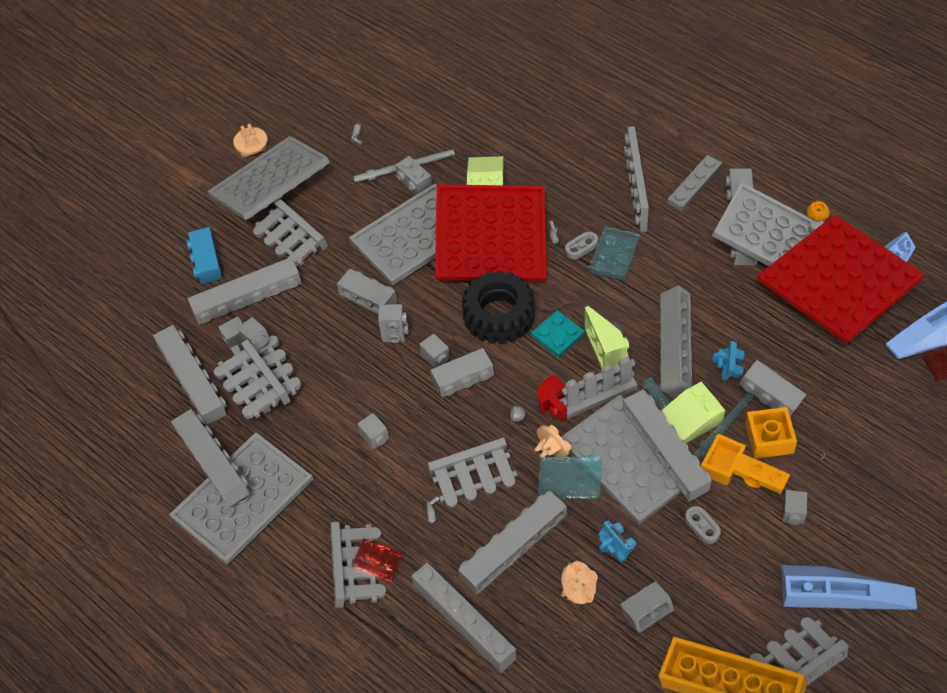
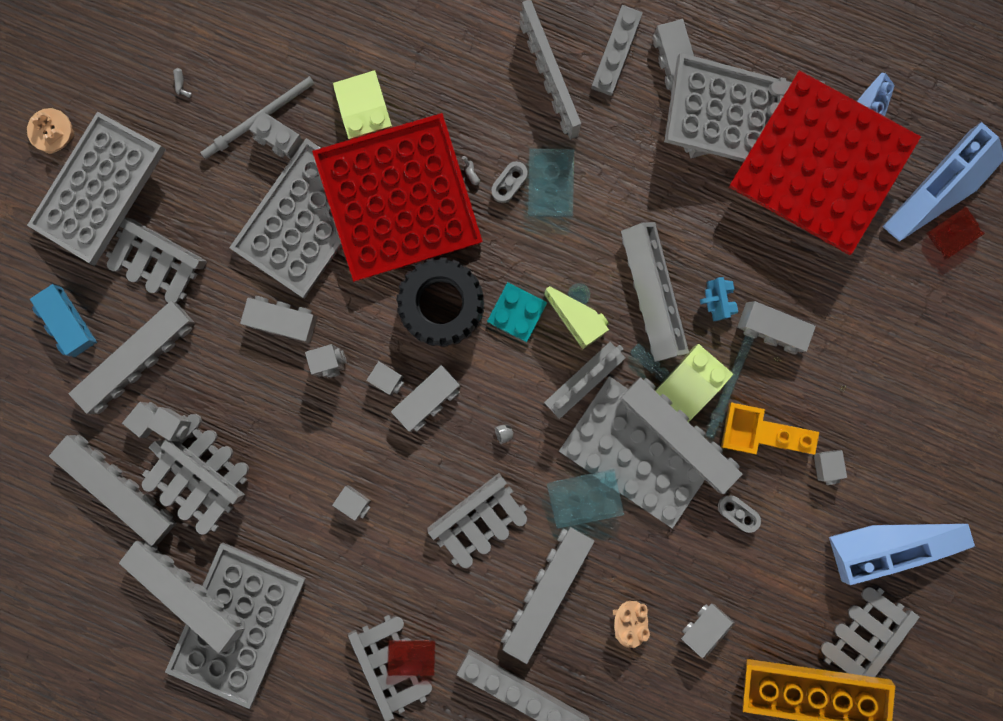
camera: 20 degrees left, 30 degrees up
light grey piece [426,496,439,523] -> none
light nougat plate [534,425,572,459] -> none
red brick [537,374,567,422] -> none
dark azure hips [598,520,637,563] -> none
light orange brick [745,407,797,459] -> none
light orange plate [807,201,830,222] -> none

